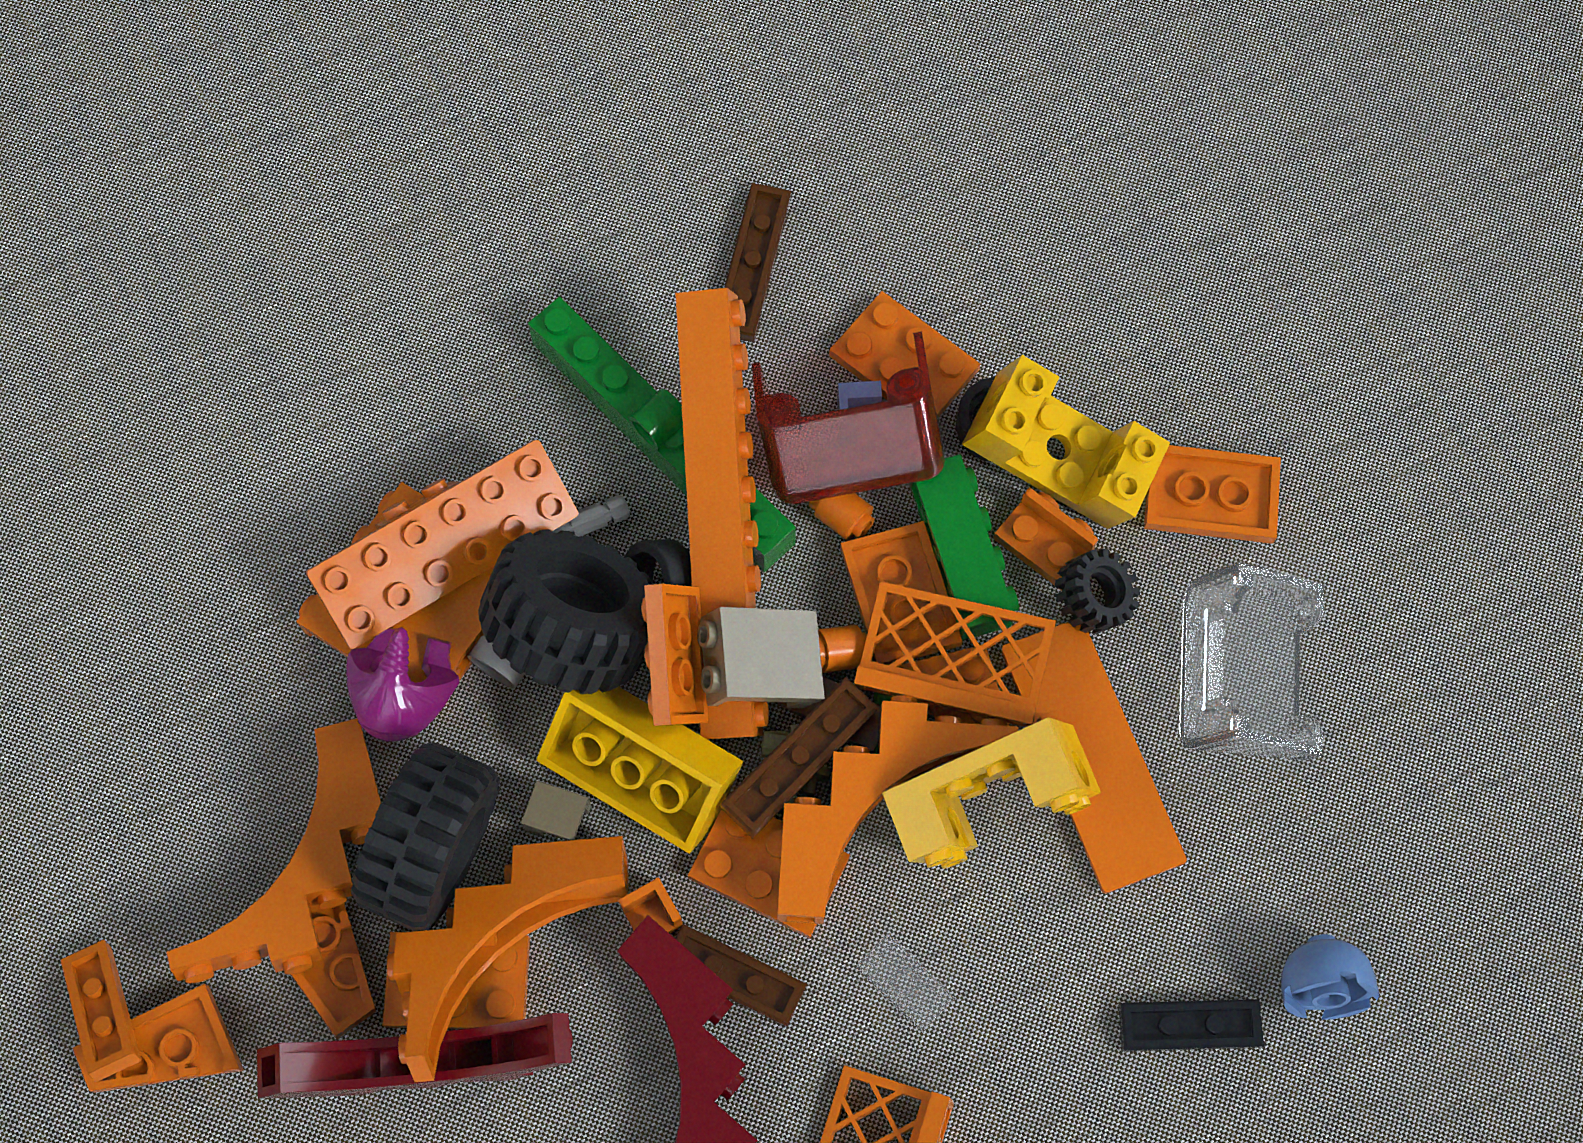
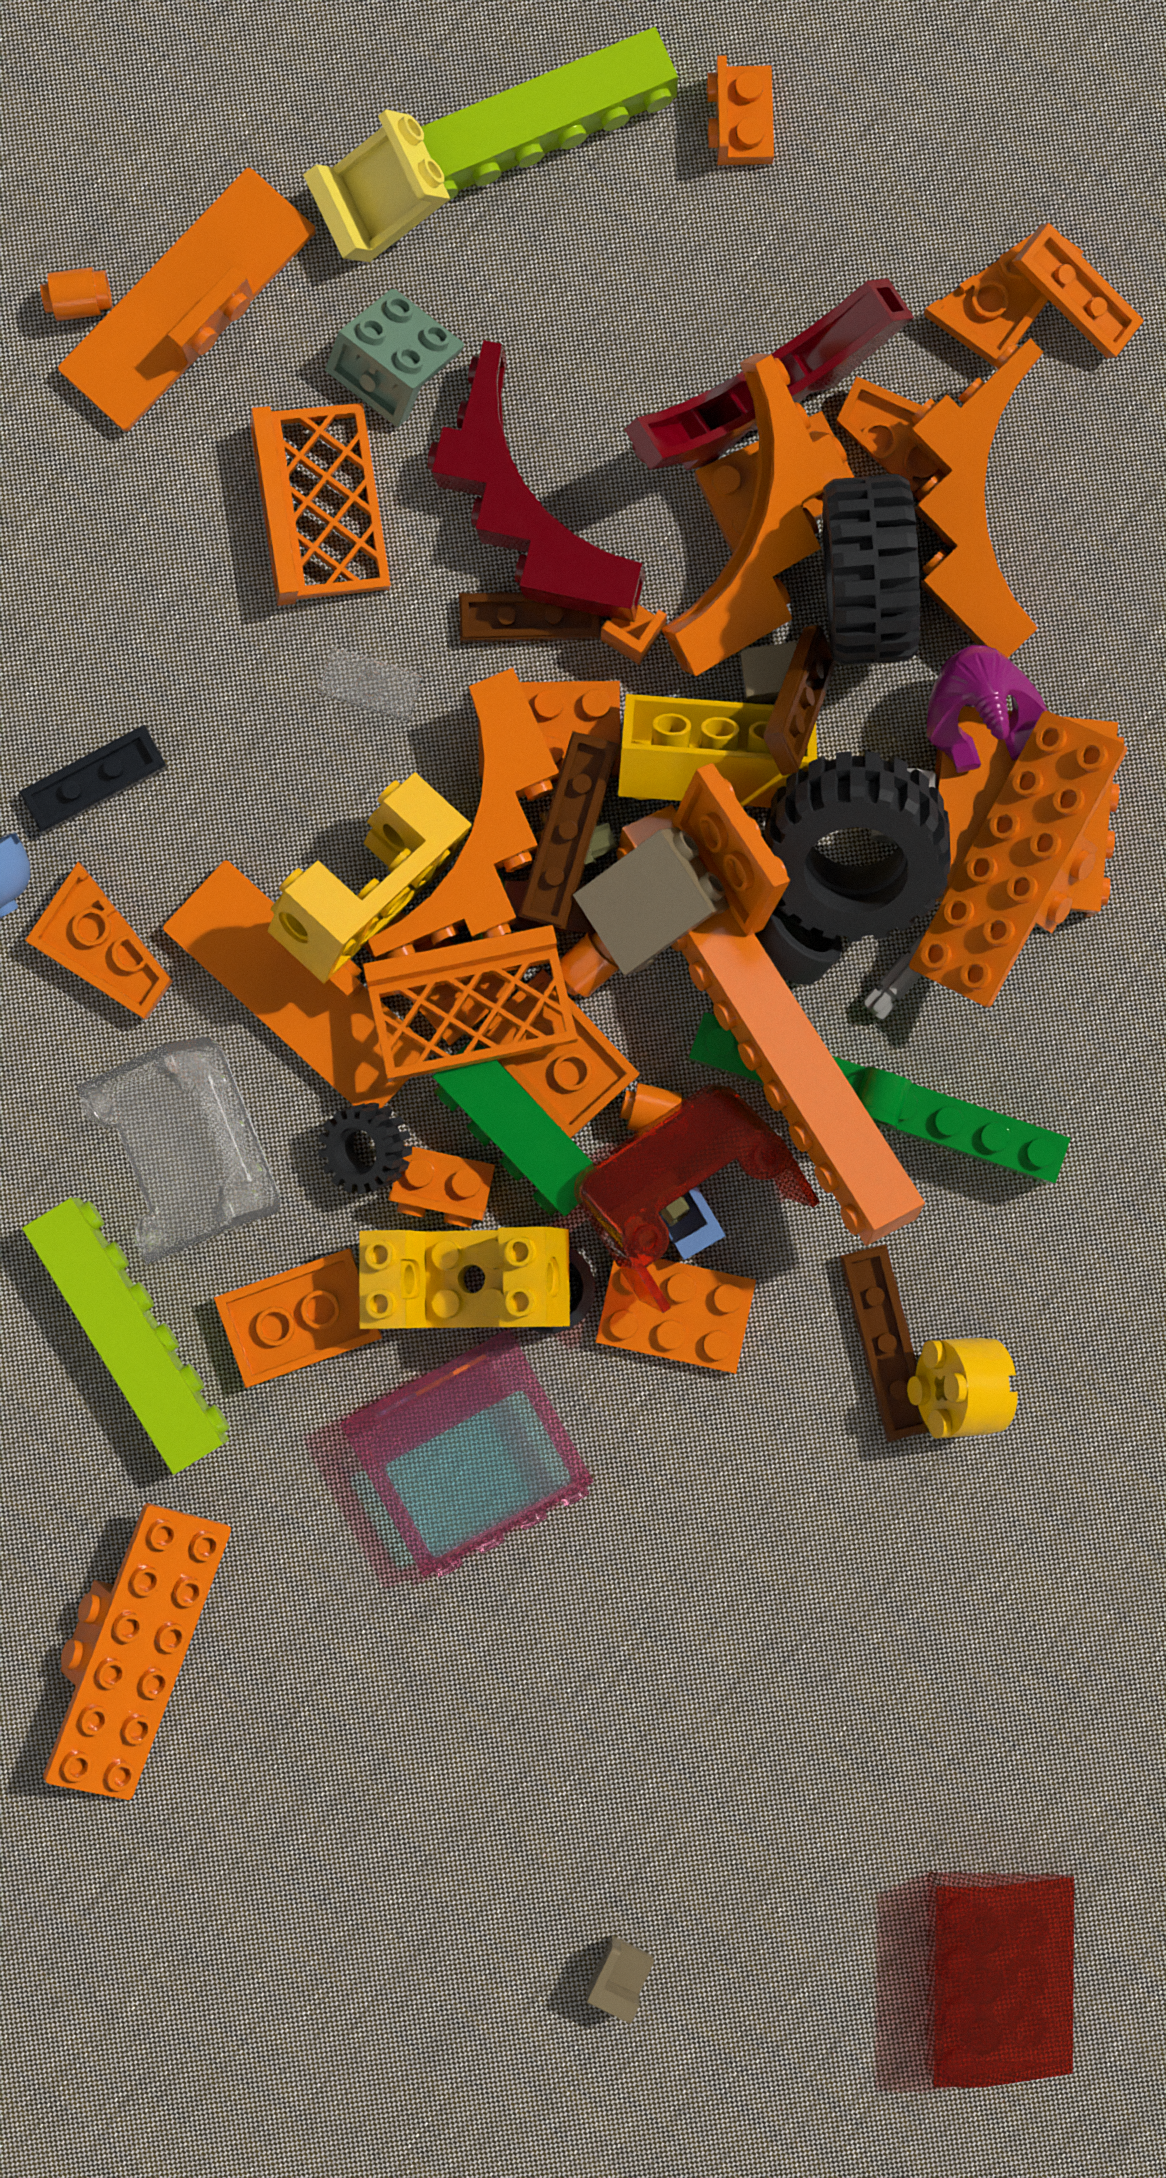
camera: 155 degrees right, 15 degrees up
none -> lime brick [22,1197,230,1475]
none -> orange wing [25,862,173,1020]
none -> orange bracket [43,1503,231,1800]
none -> panel [340,1327,594,1578]
none -> reddish brown tile [763,624,837,776]
none -> yellow brick [907,1337,1018,1439]

